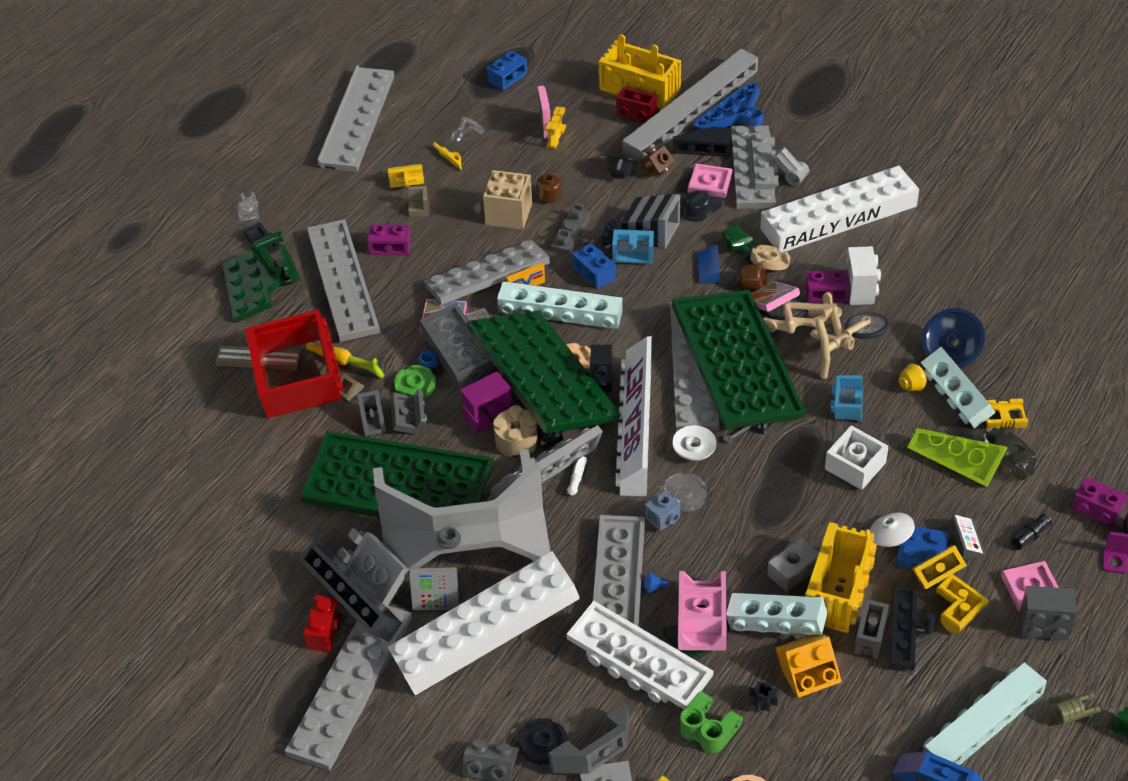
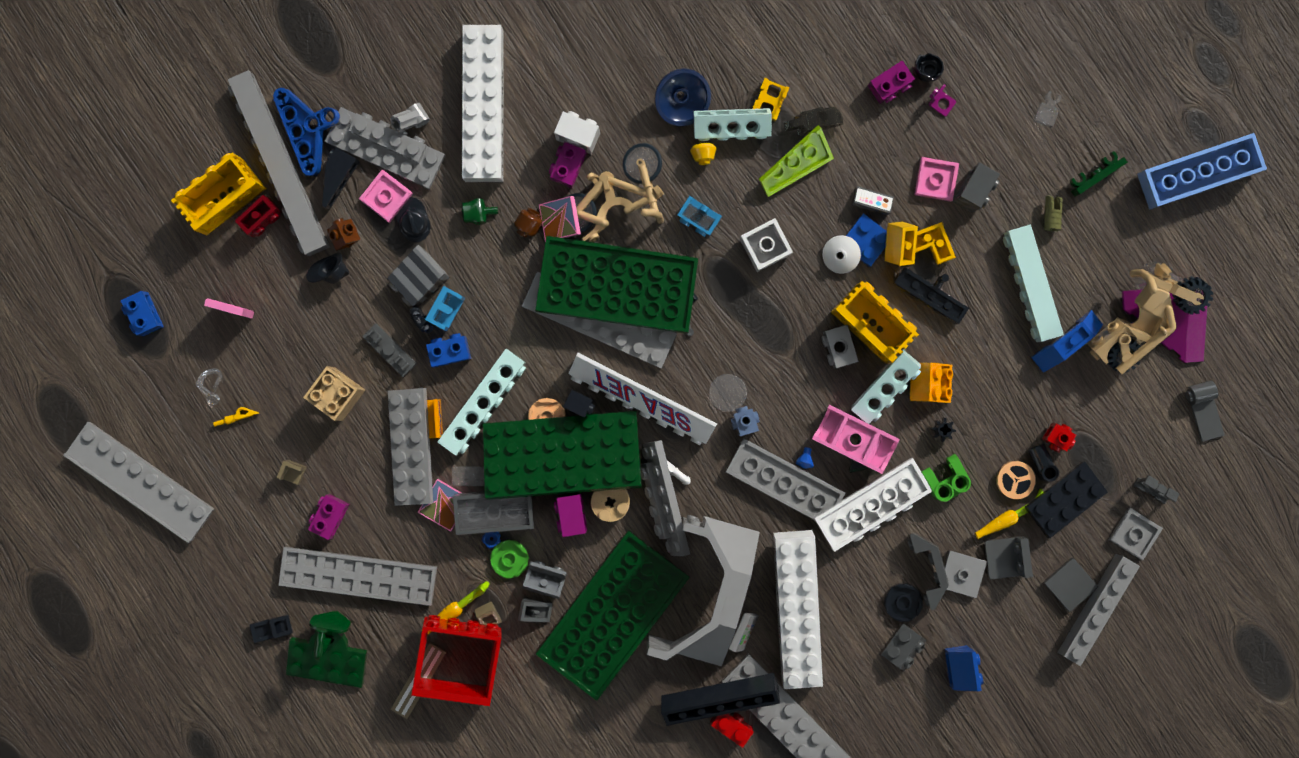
camera: 70 degrees left, 40 degrees up
clear plate [238,192,259,221] -> none
light grey tile [336,528,410,607] -> none
yellow hips [388,164,424,188] -> none
dark grey plate [437,527,461,549] -> none
reddish brown head [536,174,562,203] -> none
yellow piece [546,106,566,149] -> none
white dish [673,425,716,460] -> none
blue slope [697,245,720,283] -> none
tan plate [750,245,790,270] -> none
dark grey brick [854,599,889,659] -> none
black pin [1011,513,1052,550] -> none

